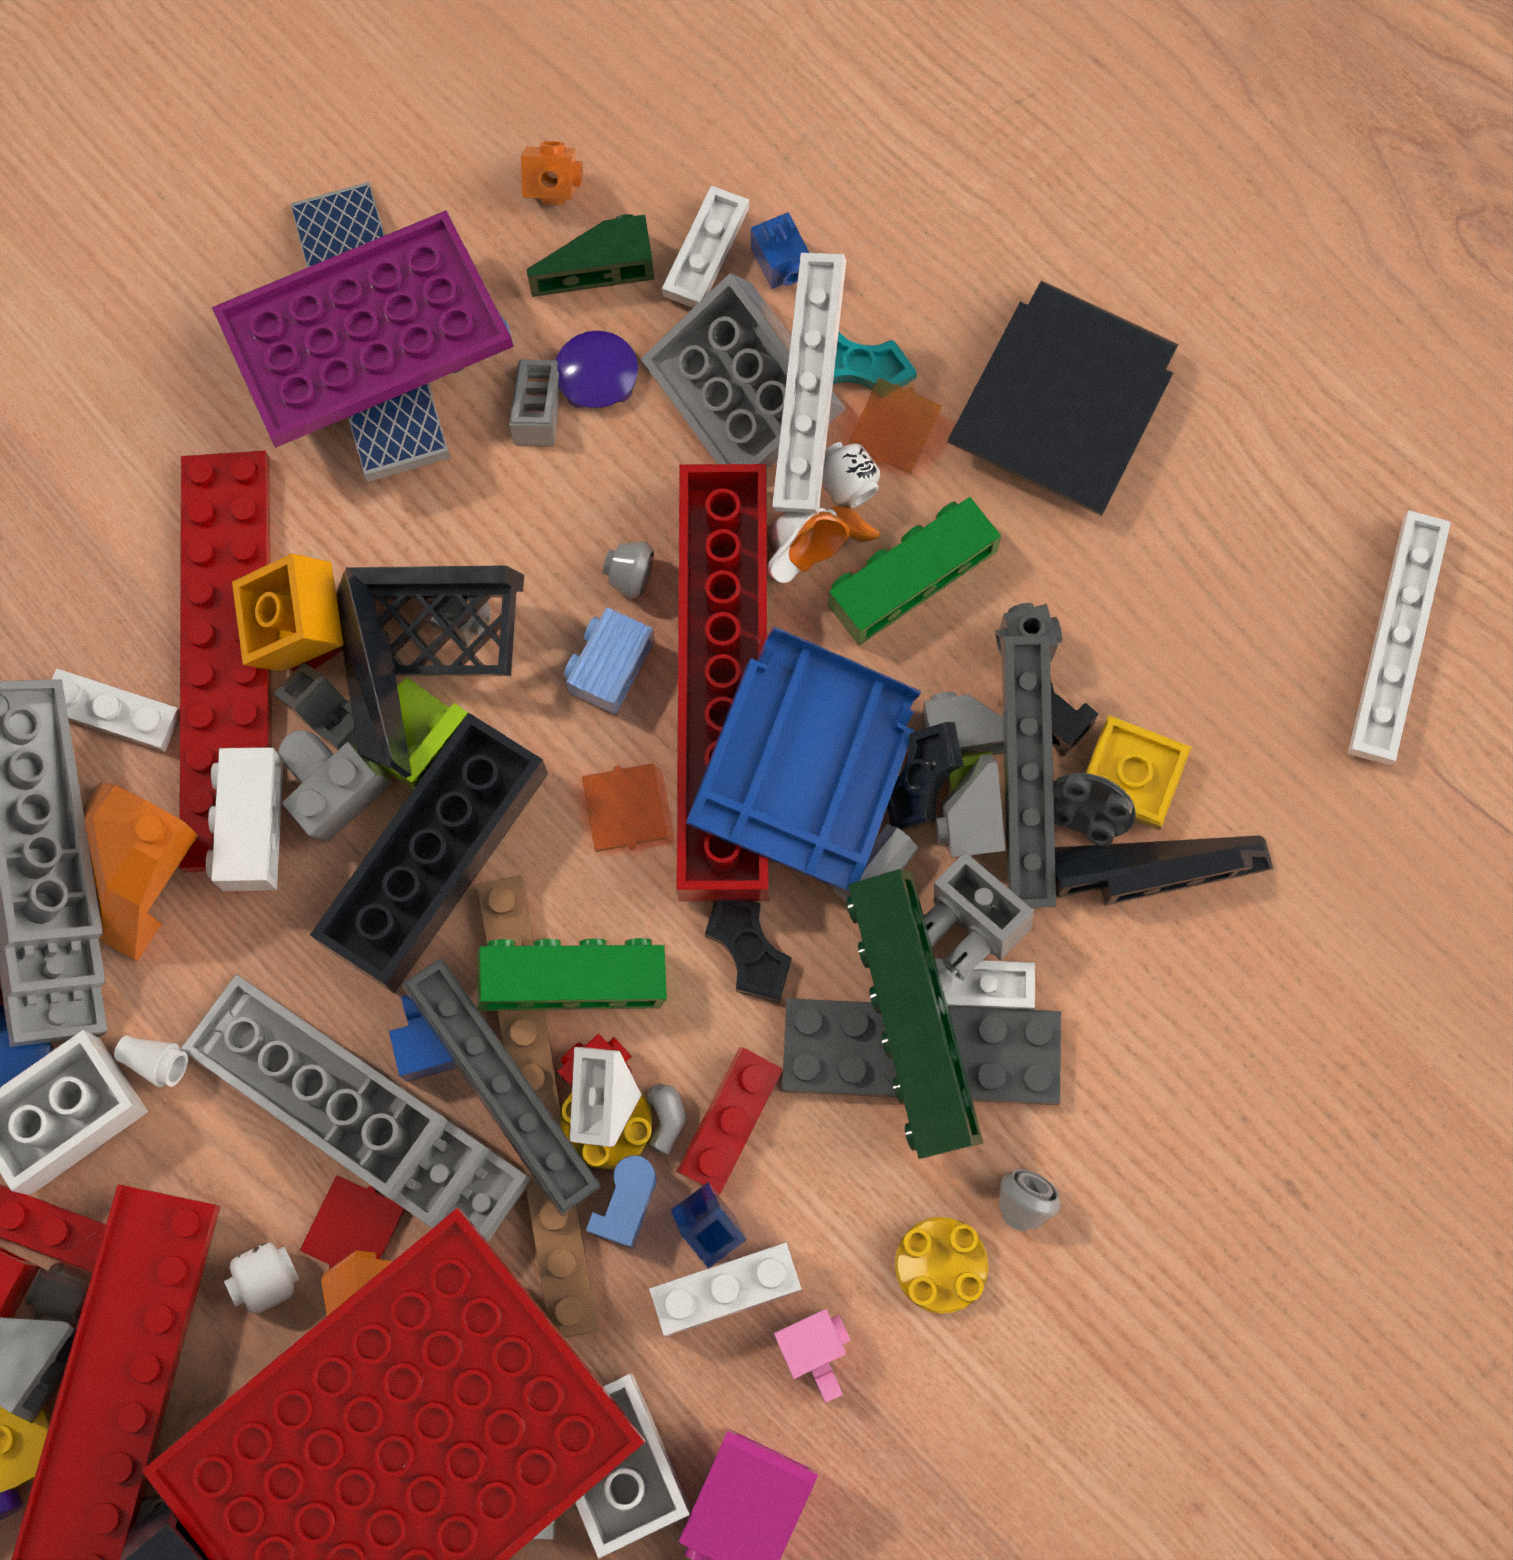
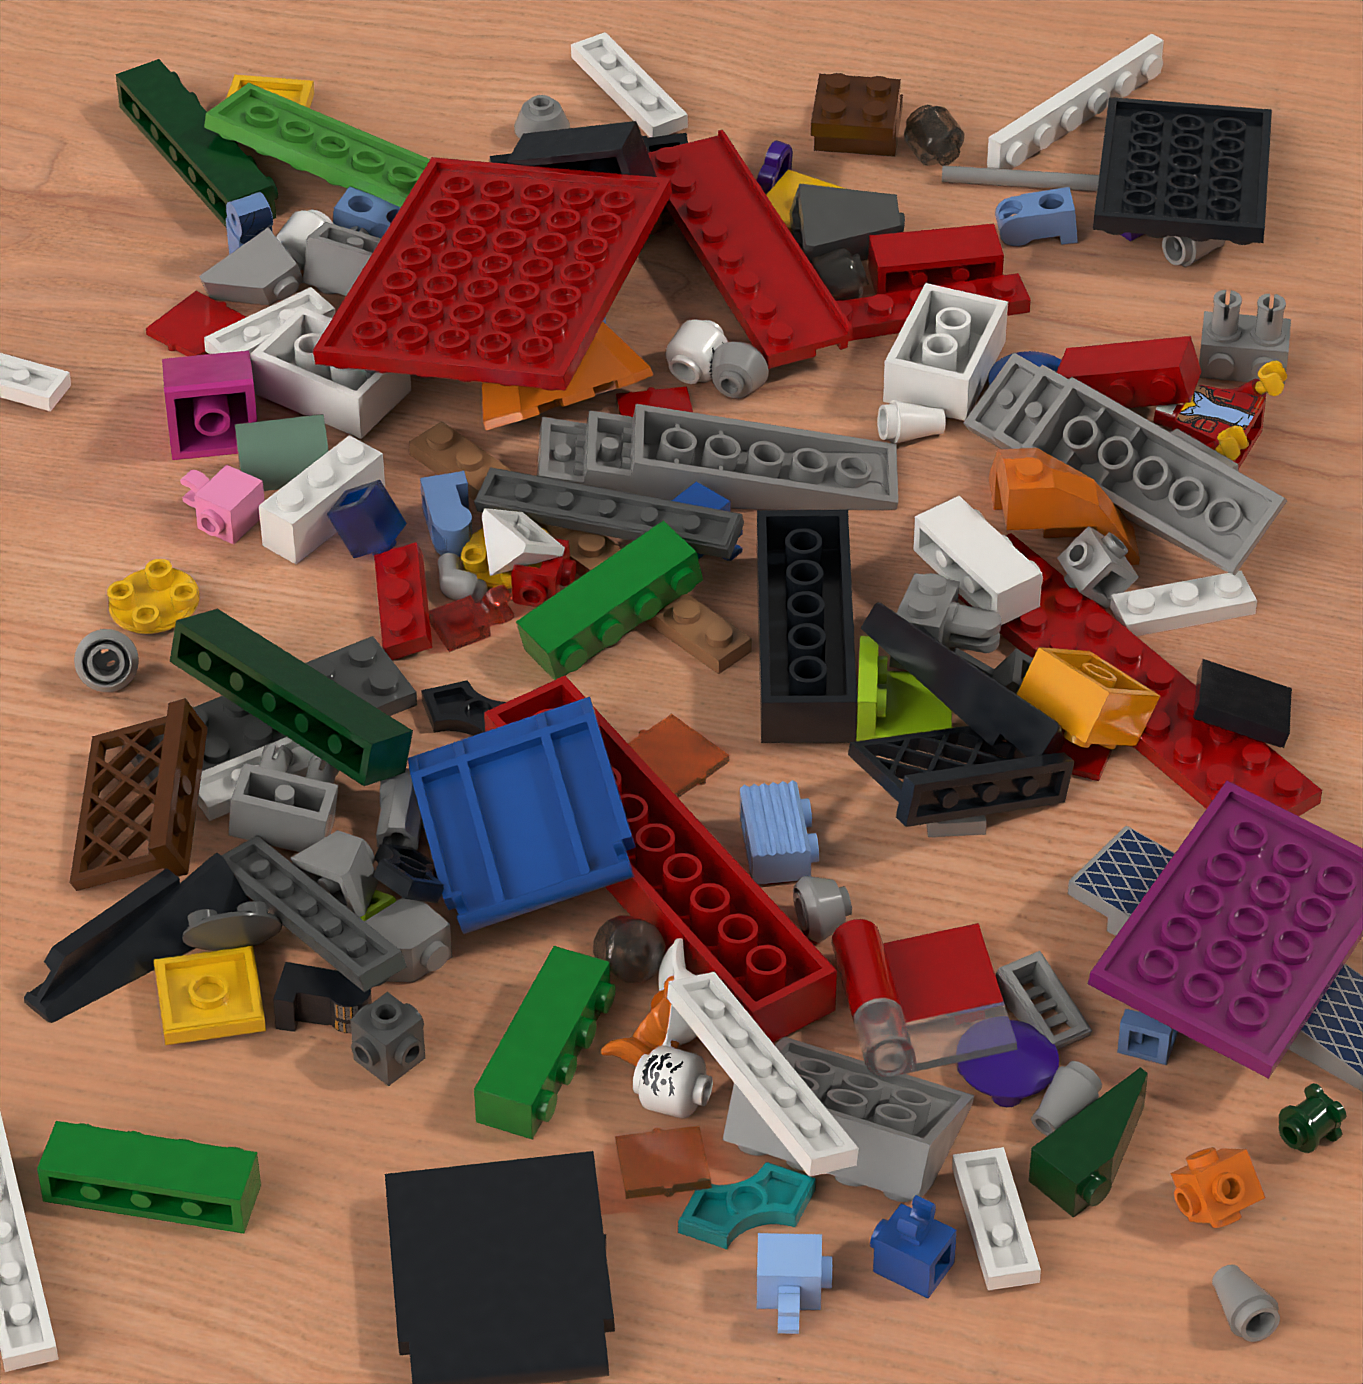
camera: 145 degrees right, 30 degrees down
none -> green brick [37,1121,261,1234]
none -> reddish brown fence [70,698,208,891]
none -> sand green brick [235,414,329,491]
none -> clear red plate [429,585,514,652]
none -> clear smoke head [593,915,666,983]
none -> light grey cone [712,342,769,398]
none -> light blue brick [757,1233,832,1334]
none -> door [831,919,1018,1077]
none -> light grey cone [1031,1061,1102,1136]
none -> light grey brick [1057,526,1139,608]
none -> black tile [1193,659,1292,748]
none -> light grey cone [1212,1265,1280,1342]
none -> dark green brick [1279,1083,1347,1153]

